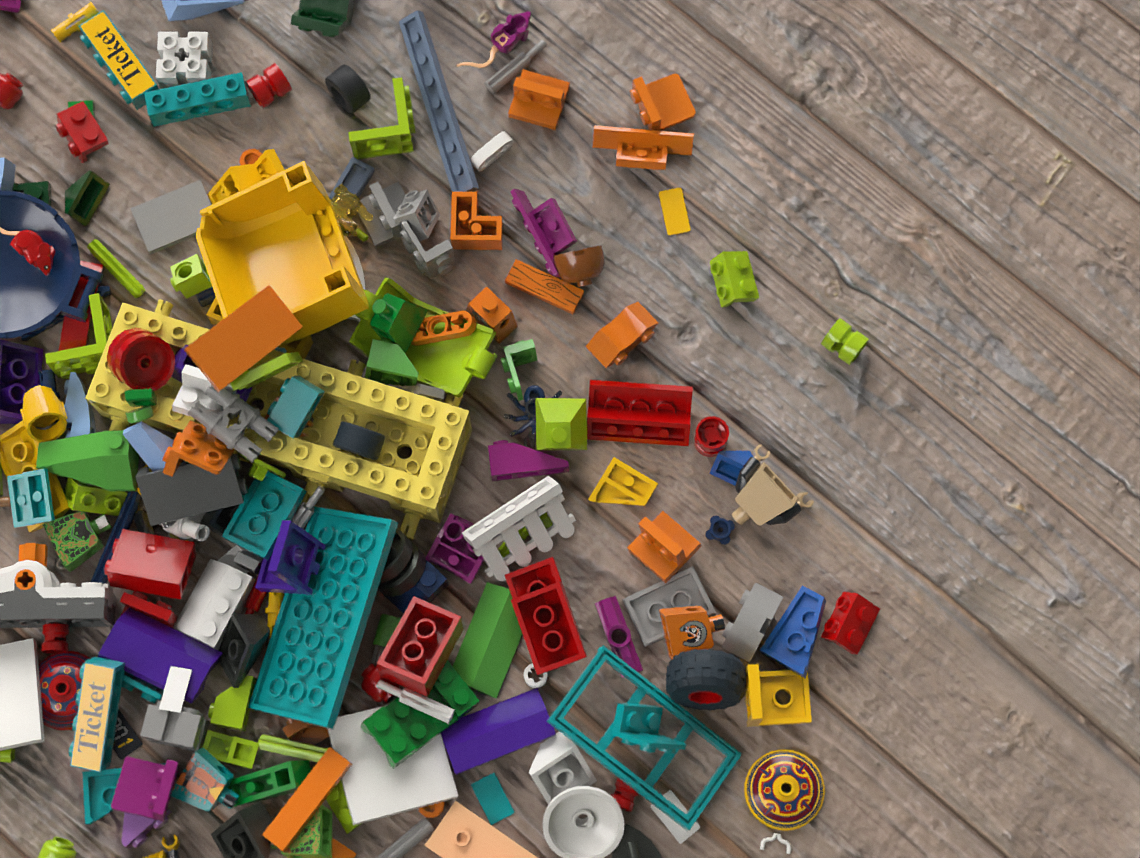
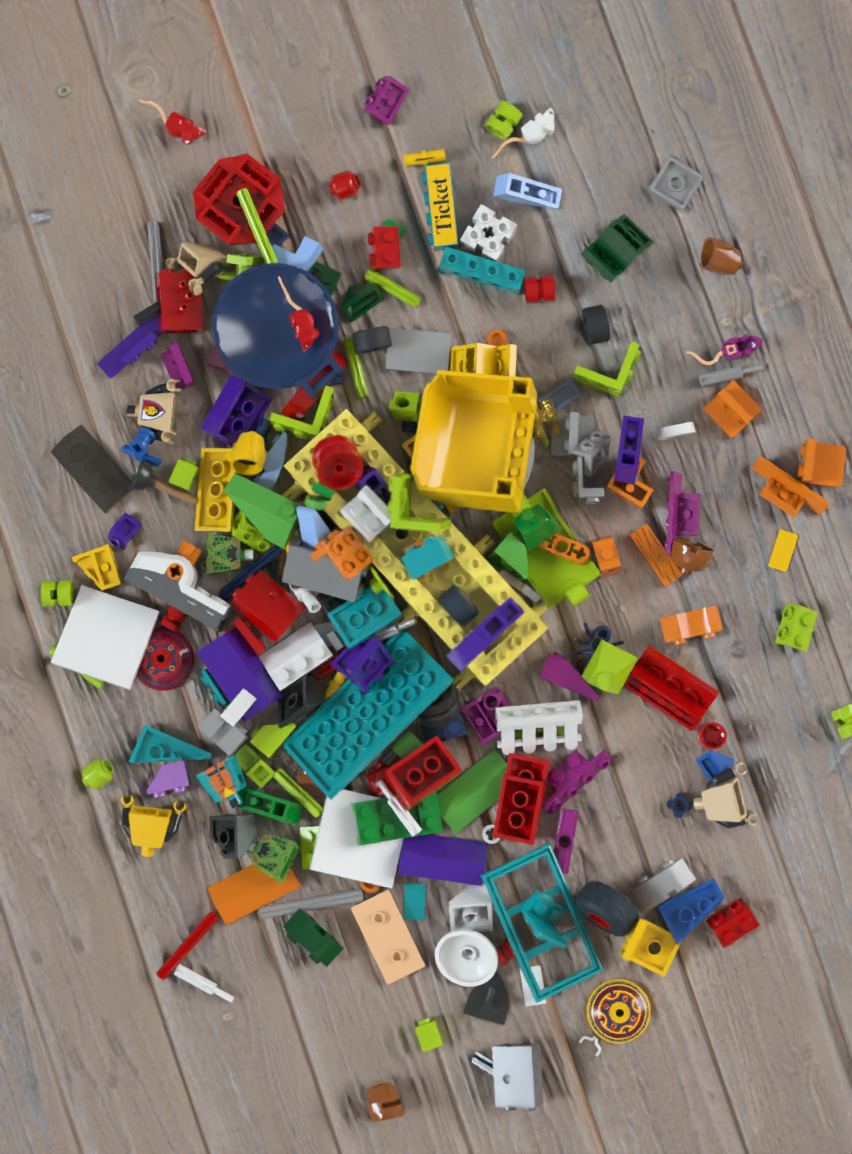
camera: 35 degrees right, 10 degrees up
teal slope [7,468,55,528] -> none
brick [69,657,125,772] -> none
magenta bracket [111,756,179,822] -> none
black sticker [113,708,142,760] -> none
orange tile [184,285,303,392] -> none
light grey pin [188,384,279,463] -> none
orange tile [262,747,352,852] -> none
sand blue plate [399,10,479,192] -> none
bright green bracket [501,339,538,401] -> none
yellow wing [588,457,659,506] -> none
light grey tile [622,566,716,648] -> none
orange bracket [627,511,702,583] -> none
orange torso [659,606,725,660] -> none
none -> black tyre [352,326,392,354]
none -> lime axle [365,269,421,308]
none -> dark purple slope [446,597,525,672]
none -> magenta bracket [542,749,613,815]
none -> dark purple slope [614,415,644,484]

